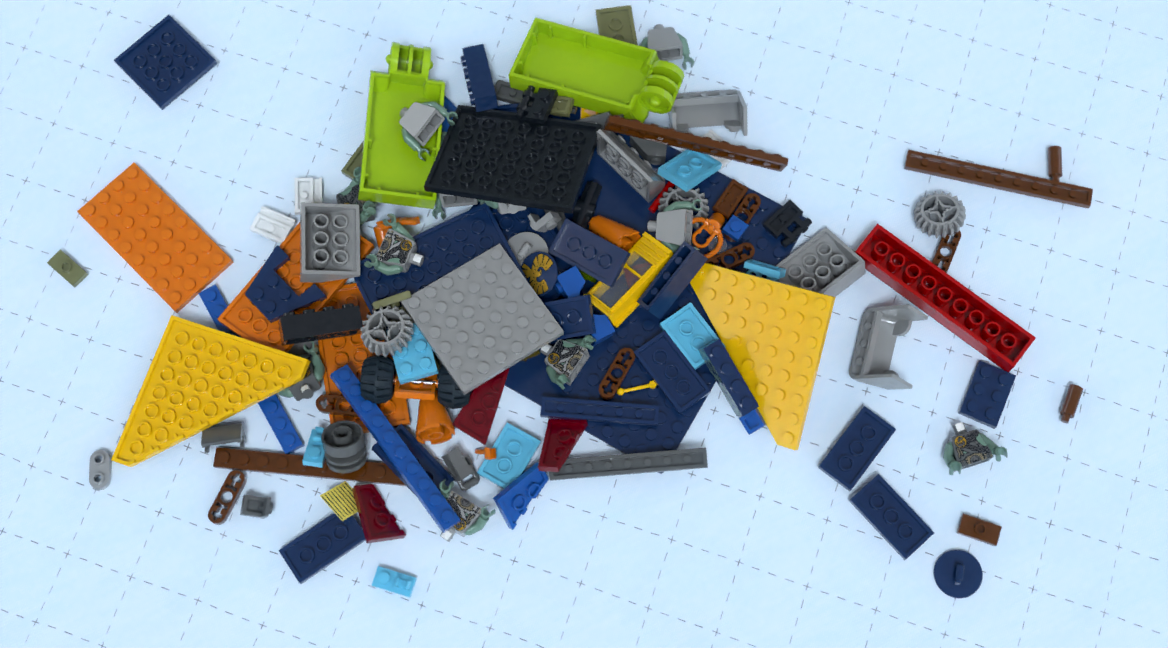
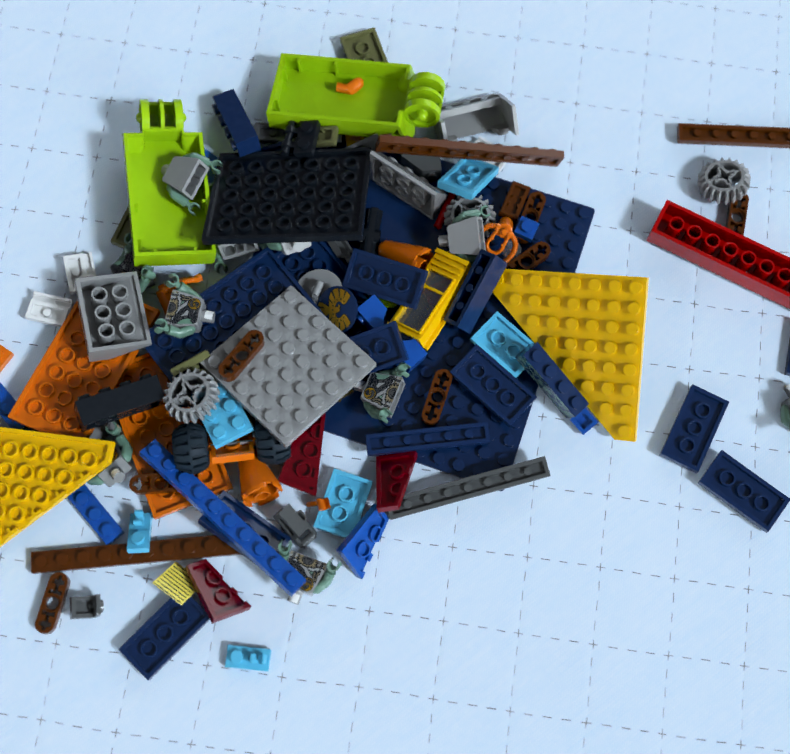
camera: 15 degrees left, 0 degrees up
dark grey hinge [201,423,246,453] -> none
dark blue wing [245,245,327,323] -> none
dark grey wheel [322,420,367,474] -> none
light grey bracket [528,211,562,233] -> none
yellow hinge [617,381,656,395] -> none
light grey torso [639,24,694,70] -> none
medium azure plate [743,259,786,281] -> none
black plate [763,200,812,248] -> none
light grey slope [776,227,866,297] -> none
light grey windscreen [849,304,928,390] -> none
none -> reddish brown beam [218,330,265,382]
none -> orange arm [336,77,364,95]

